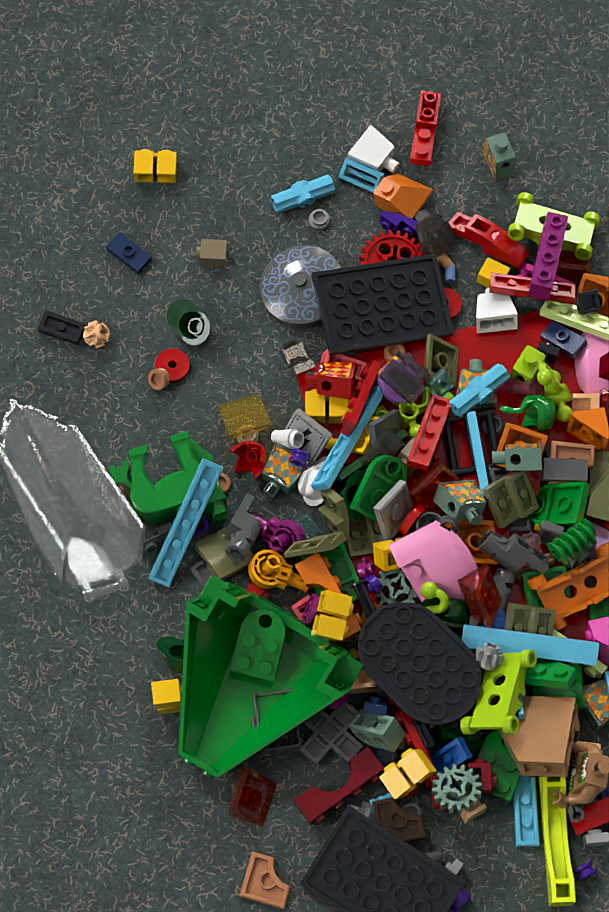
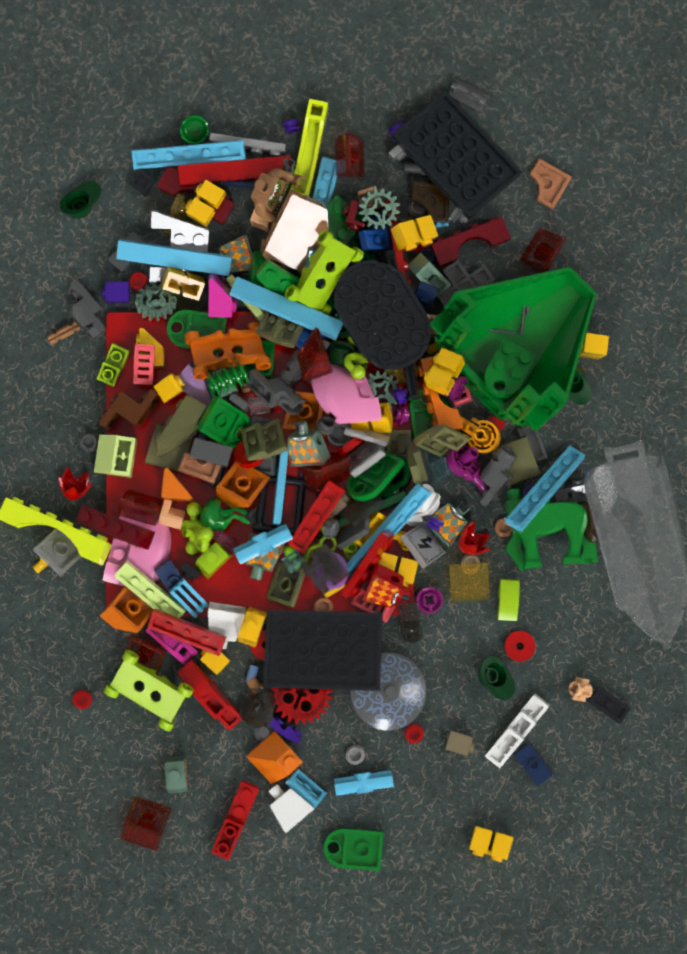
camera: 160 degrees left, 15 degrees up
nougat tile [148,368,170,390] -> none
white cone [271,428,304,450] -> none
light grey gear [475,643,504,670] -> none
sand green torso [492,443,542,471] -> none
magenta brick [527,211,569,301] -> none
black plate [575,289,601,315] -> none
none -> clear red slope [120,796,172,851]
none -> medium azure tile [169,578,209,618]
none -> yellow torso [238,607,267,647]
none -> dark grey tile [323,518,340,539]
none -> green plate [324,828,383,871]
none -> clear red slope [336,133,364,178]
none -> light grey piece [344,427,390,447]
none -> red plate [404,724,424,743]
none -> magenta wheel [416,587,443,614]
none -> white slope [485,693,550,768]
none -> lime slope [497,578,520,621]

